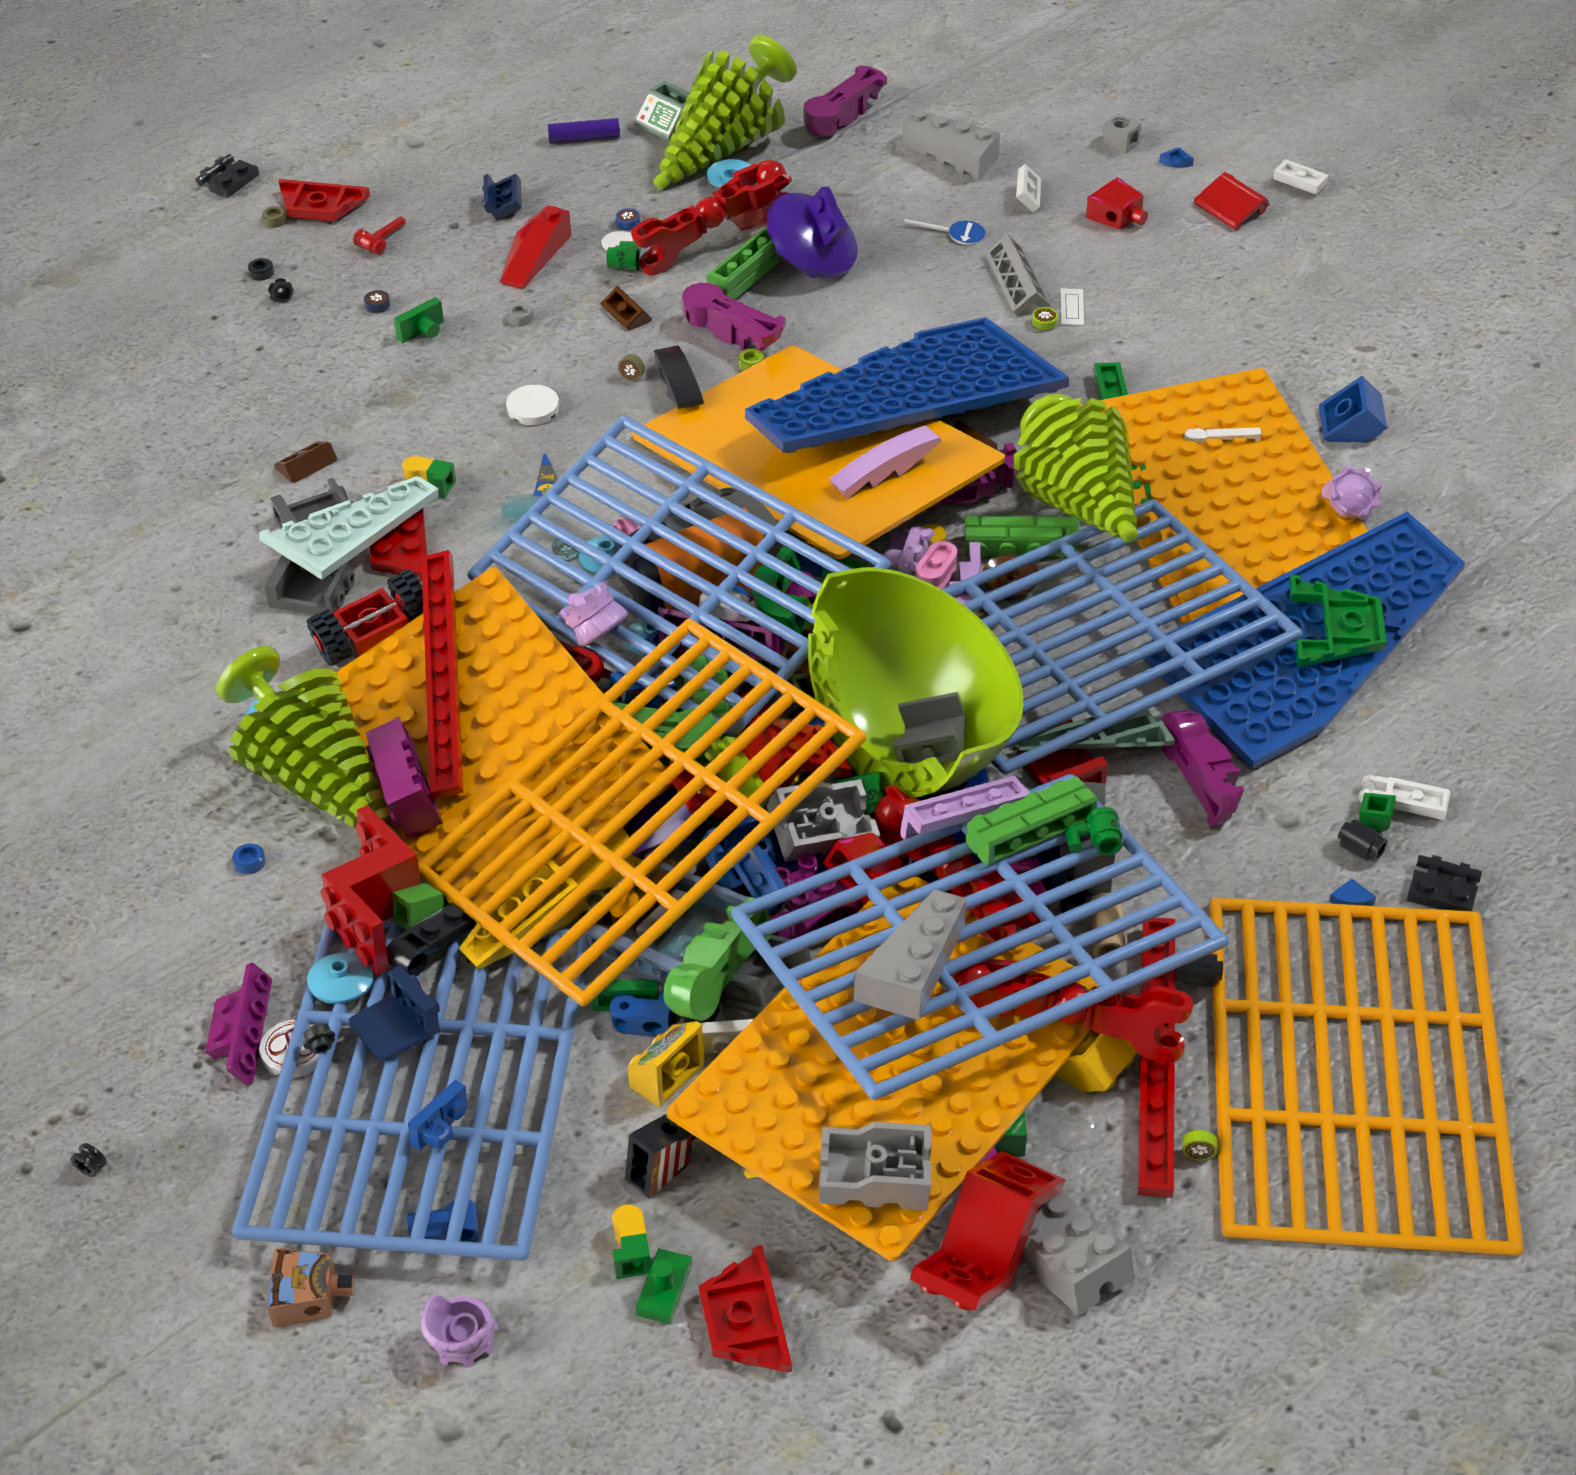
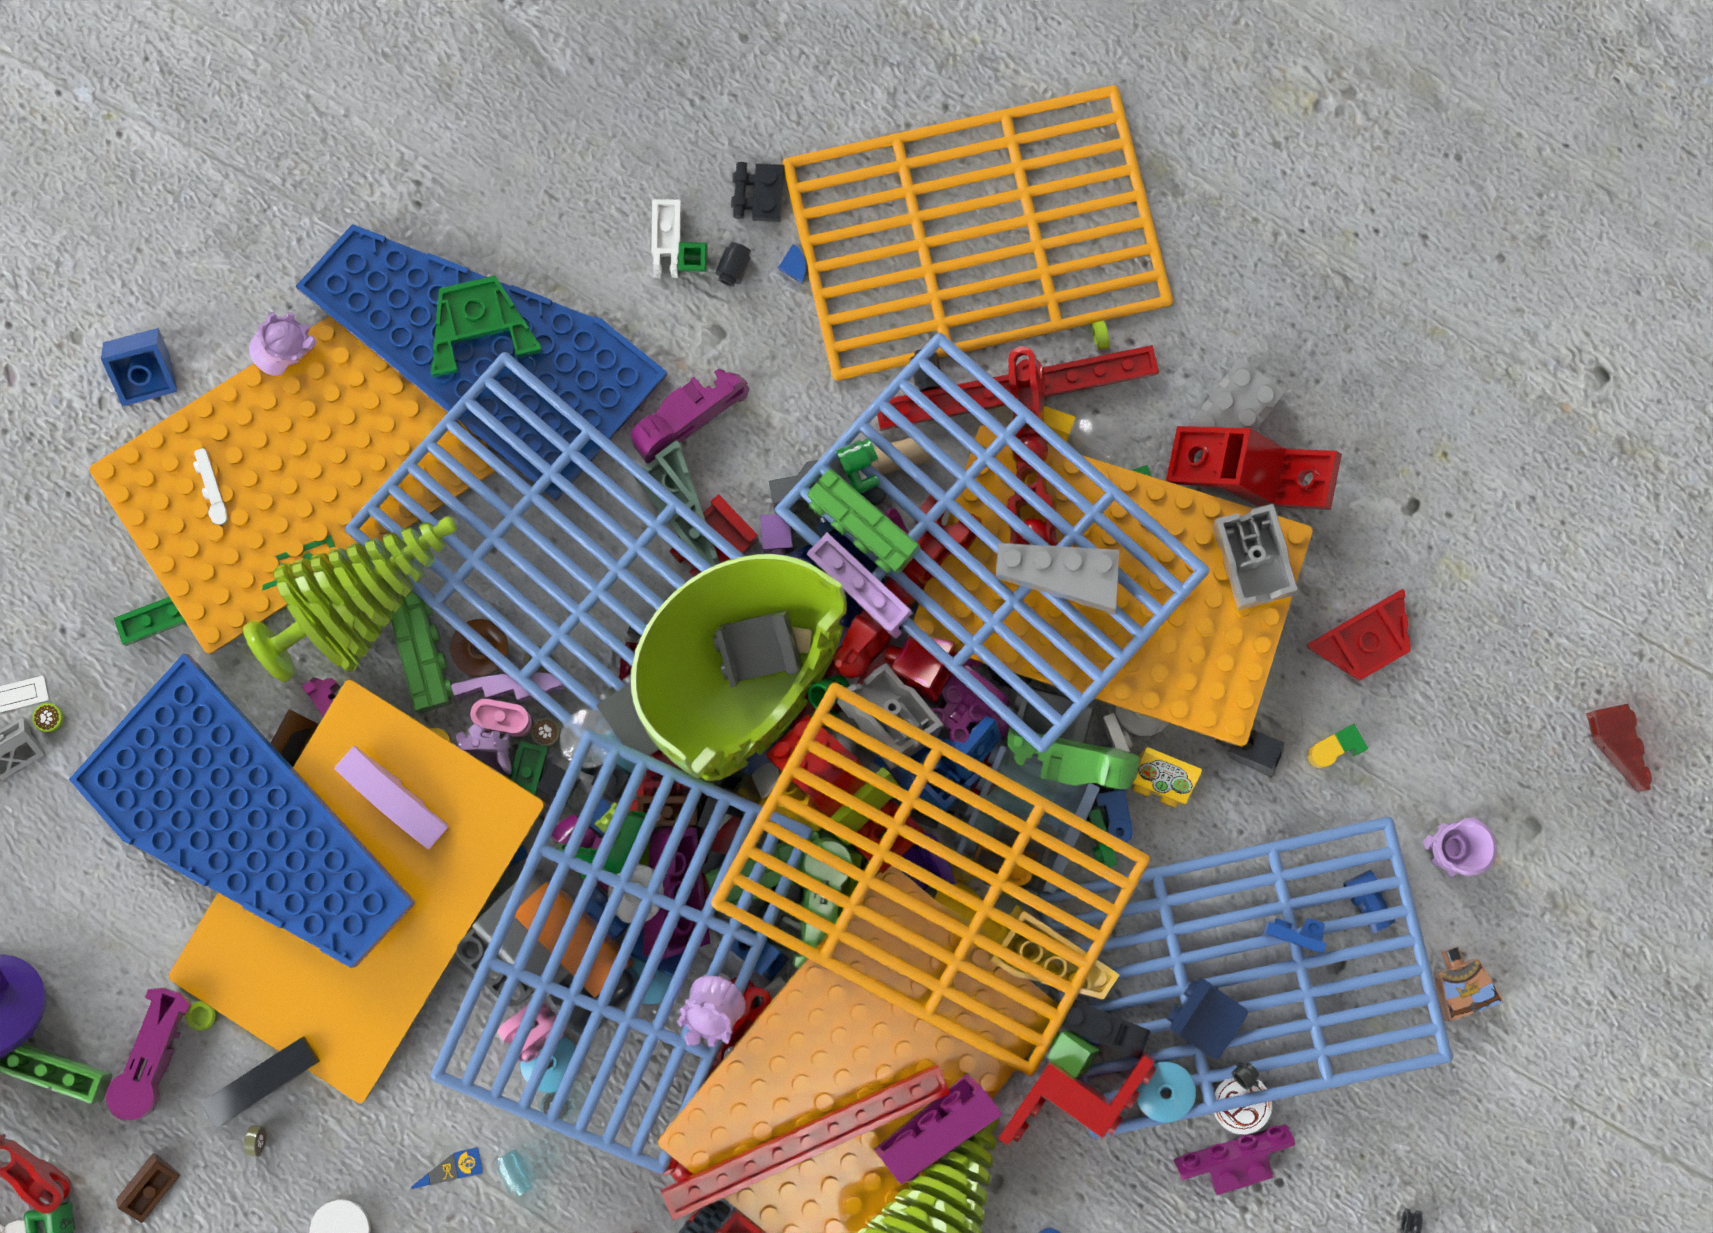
camera: 105 degrees left, 35 degrees up
green tile [635,1248,693,1325] -> none

